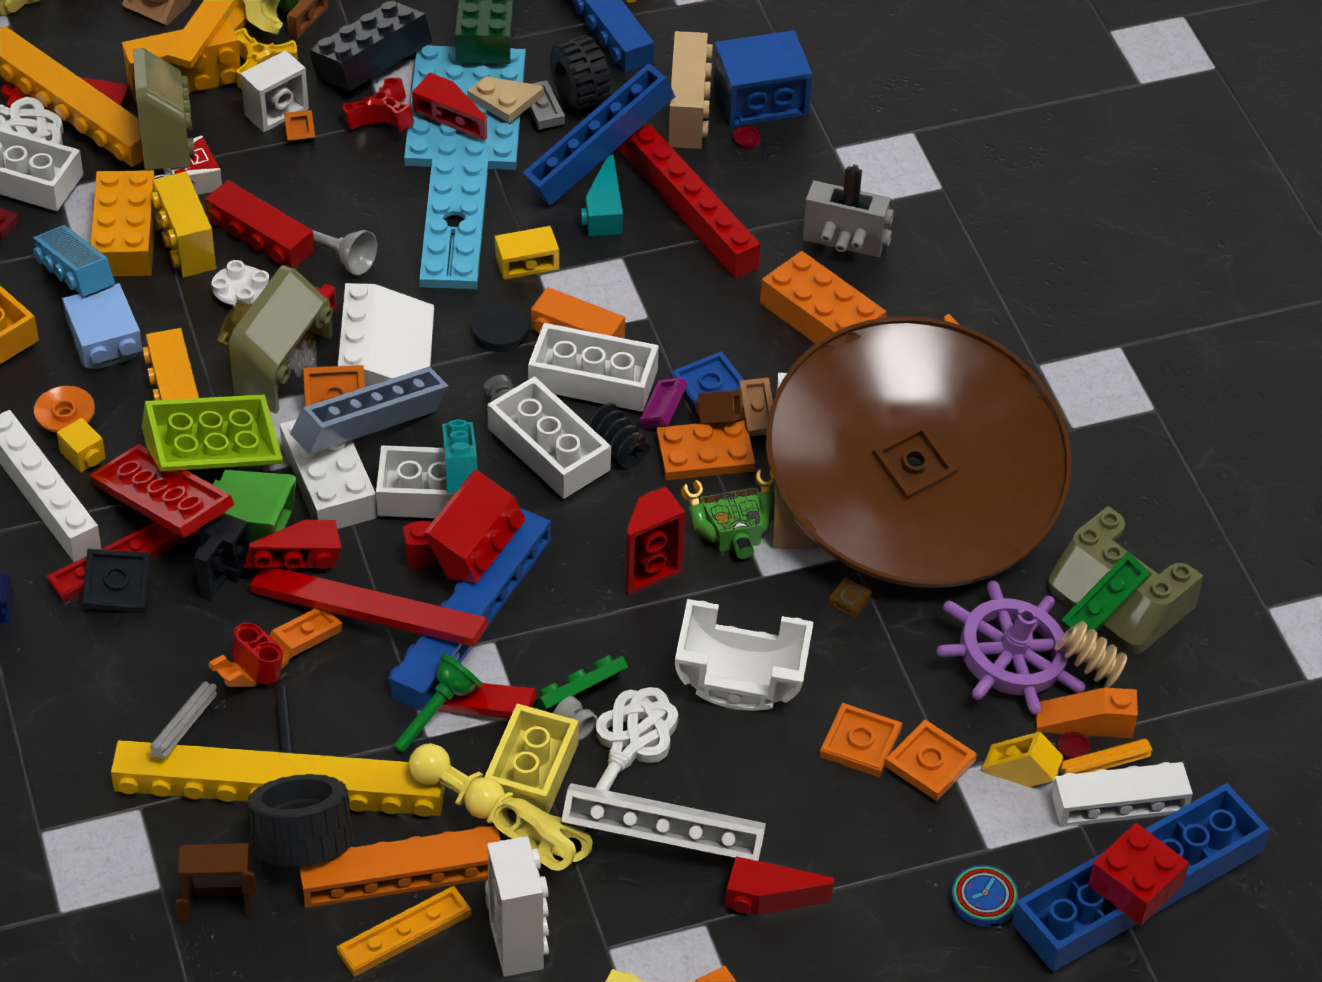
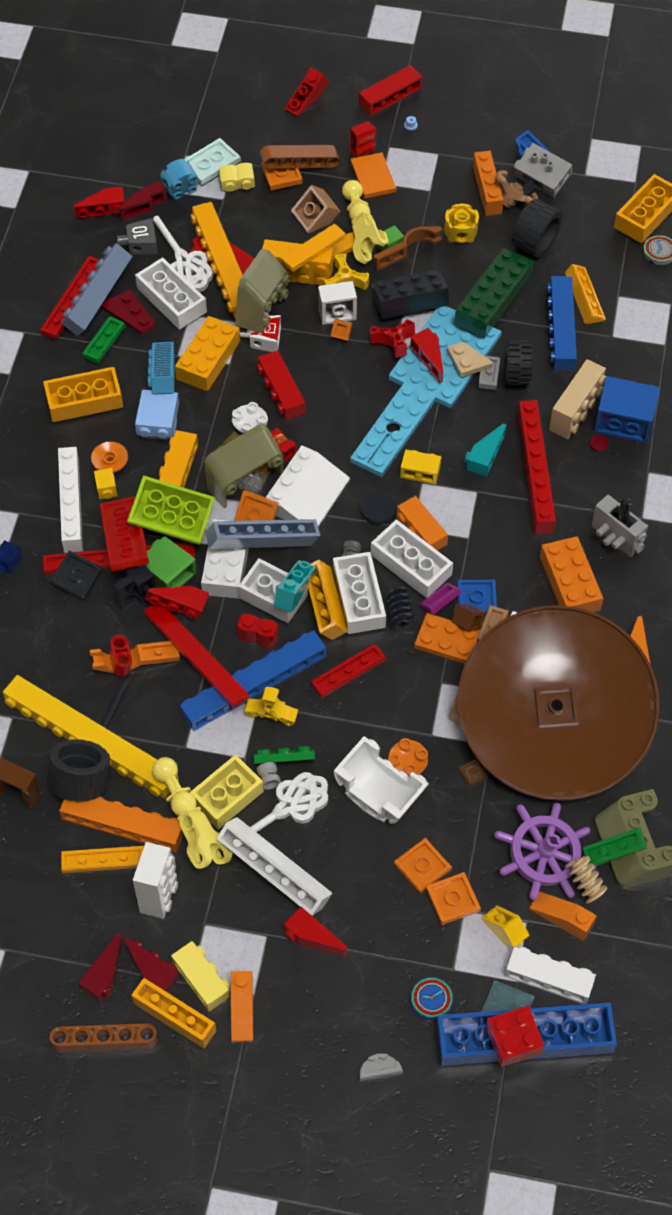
camera: 30 degrees right, 10 degrees up
light grey axle [150,681,217,759] -> none
yellow brick [151,171,216,278] -> none
light grey piece [311,229,377,275] -> none
green piece [394,653,483,753] -> none
red slope [424,470,526,583] -> none
red tile [438,683,537,718] -> none
blue brick [523,63,676,206] -> none
red slope [625,487,685,595] -> none
bright green torso [681,469,774,559] -> none
dark red piece [1057,732,1090,760] -> none
light orange axle [1059,738,1152,775] -> none
none -> yellow piece [244,687,298,726]
none -> light orange brick [308,560,348,640]
none -> red tile [311,644,386,699]
none -> orange dish [388,738,428,777]
none -> clear light blue wing [482,980,535,1012]

